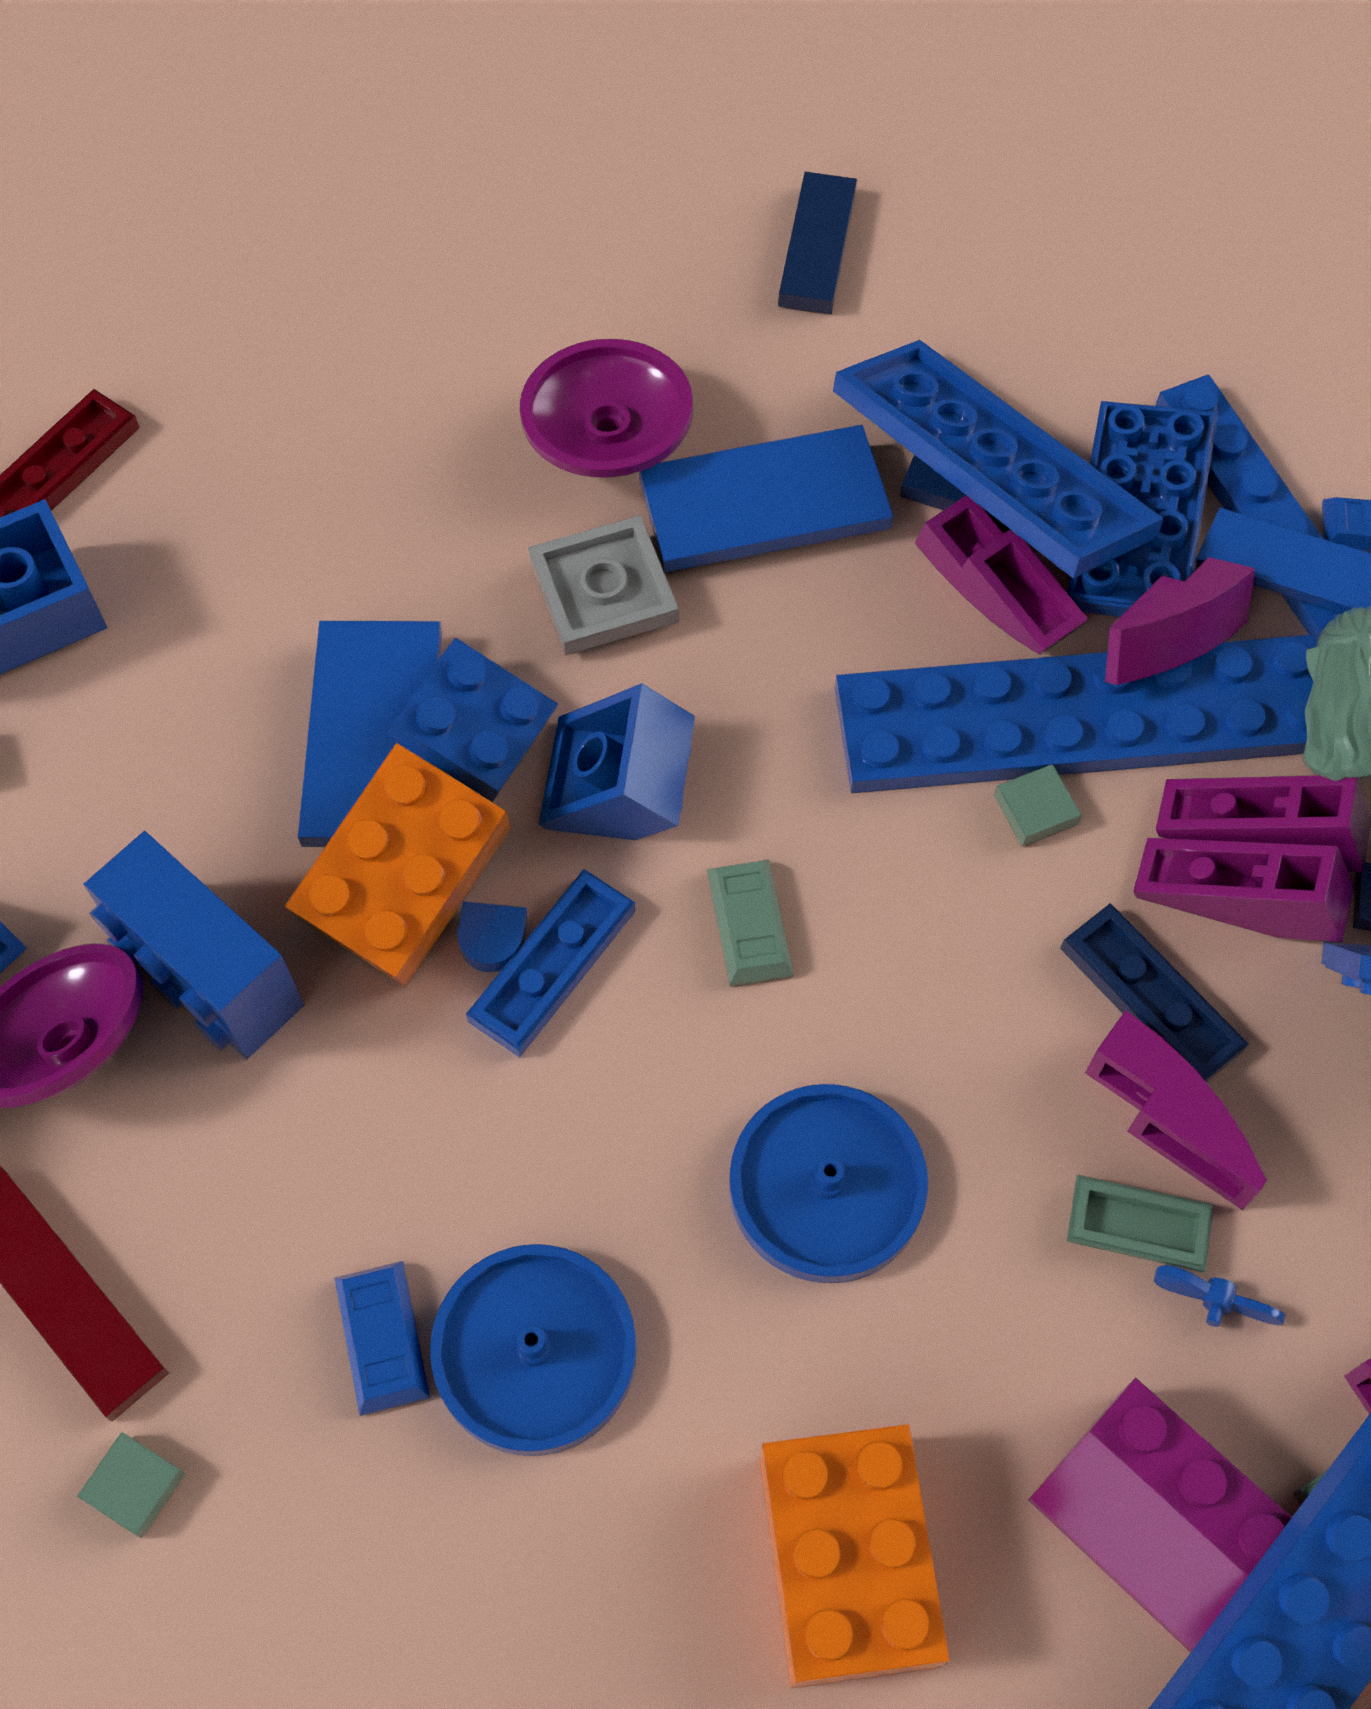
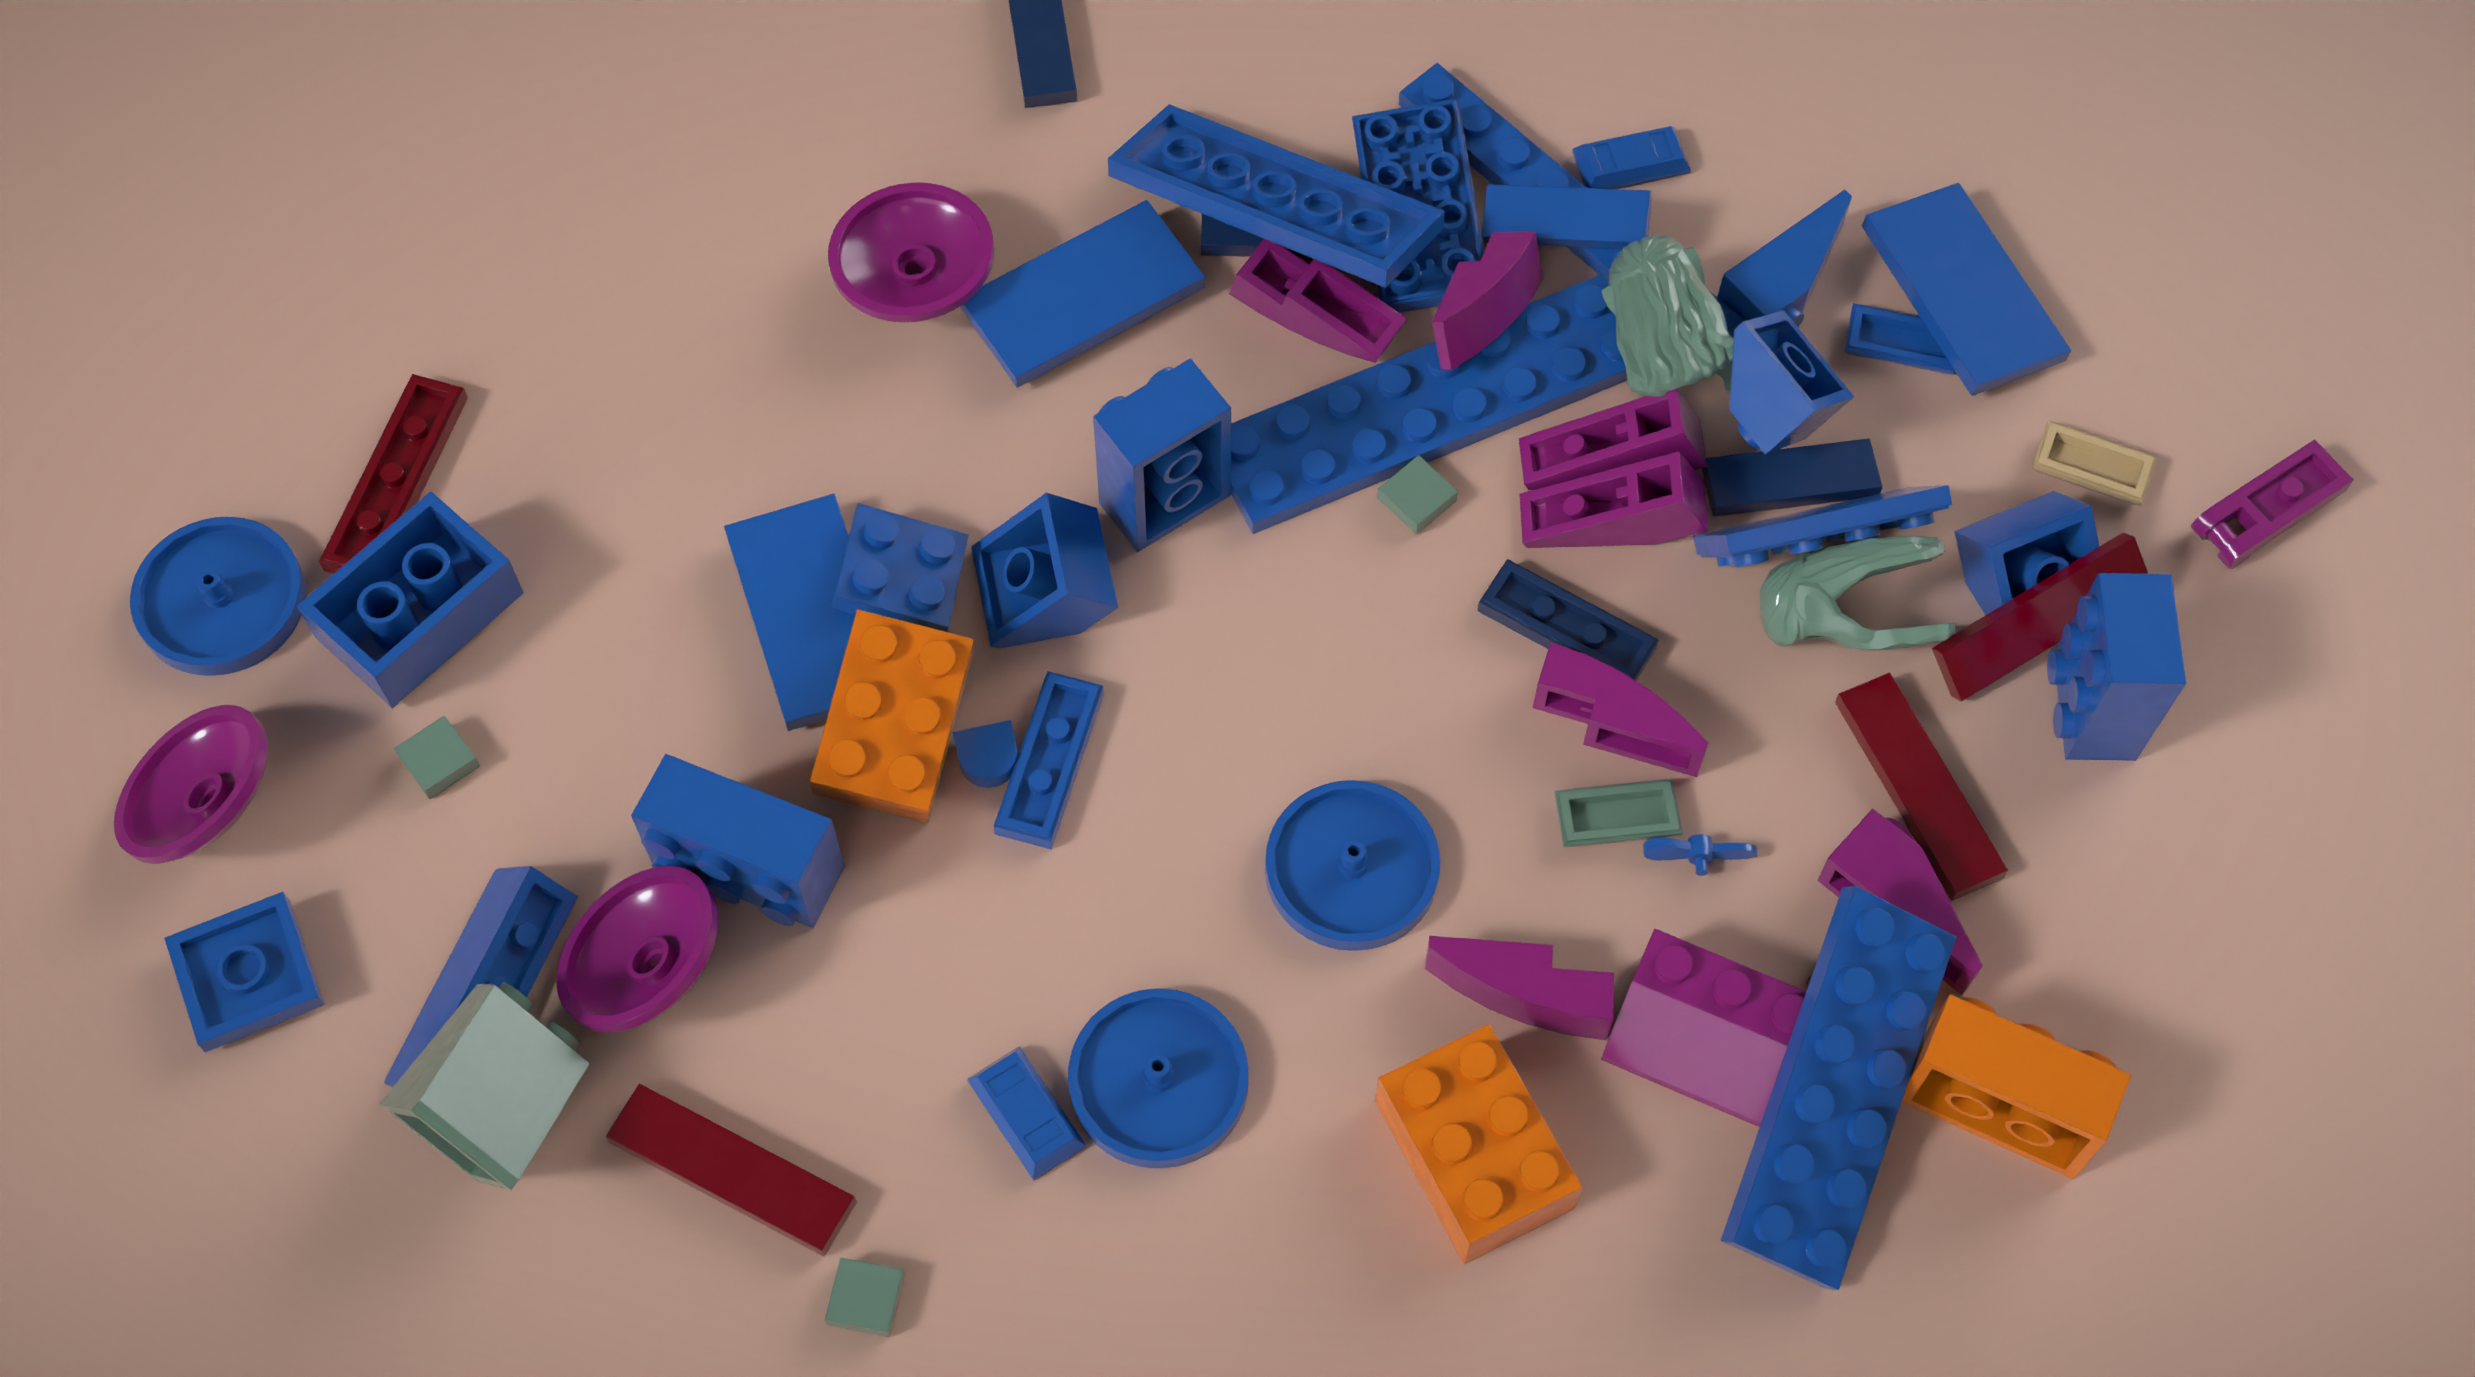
camera: 20 degrees left, 0 degrees up
light grey plate [528,515,679,656] -> none
sand green tile [707,859,794,987] -> none
none -> blue brick [1093,358,1231,553]
none -> magenta slope [1425,936,1614,1040]

